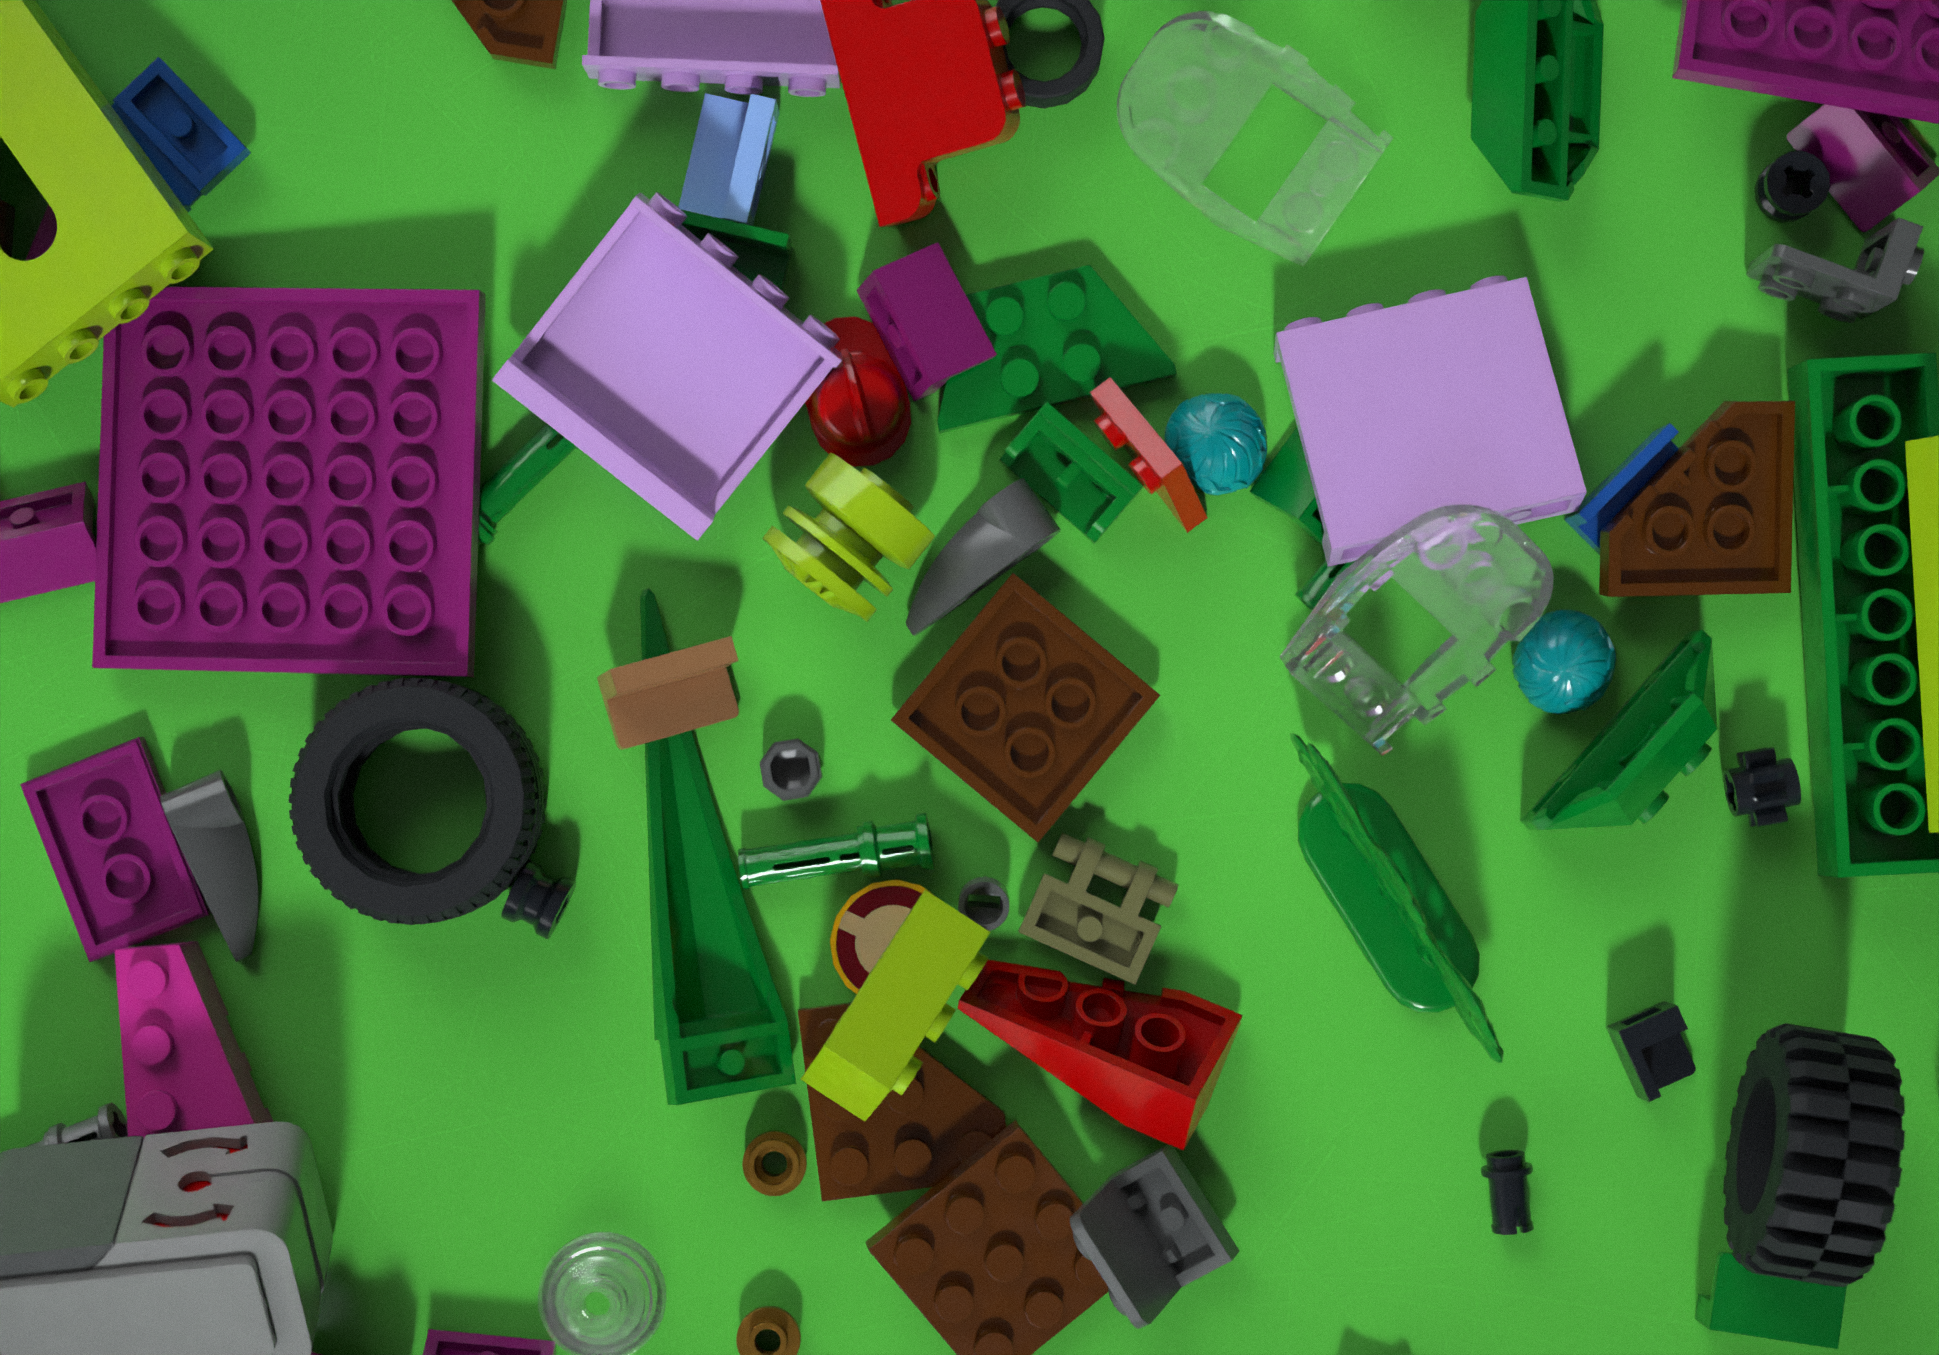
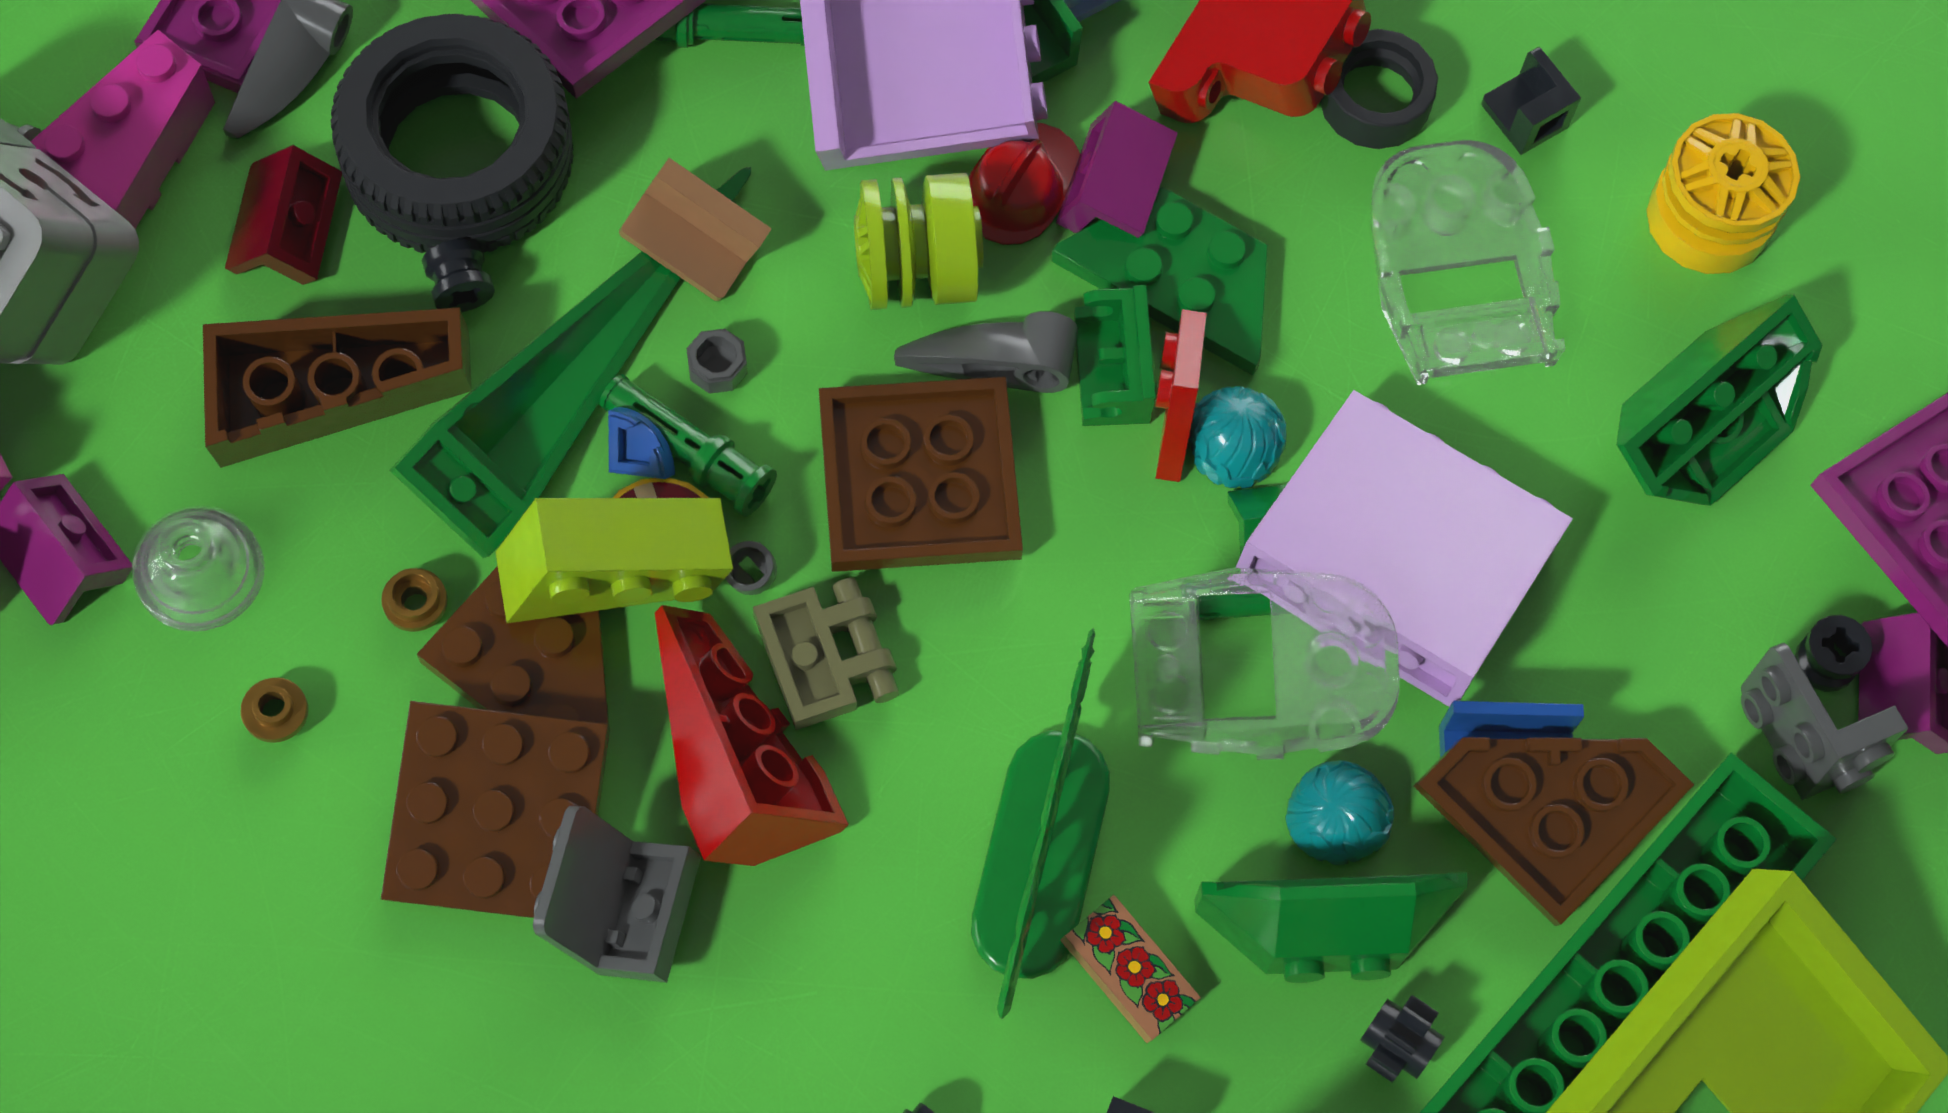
camera: 40 degrees right, 20 degrees down
none -> reddish brown wedge [203,308,472,468]
none -> dark red panel [225,145,342,285]
none -> blue tile [608,407,675,479]
none -> tile [1060,895,1201,1043]

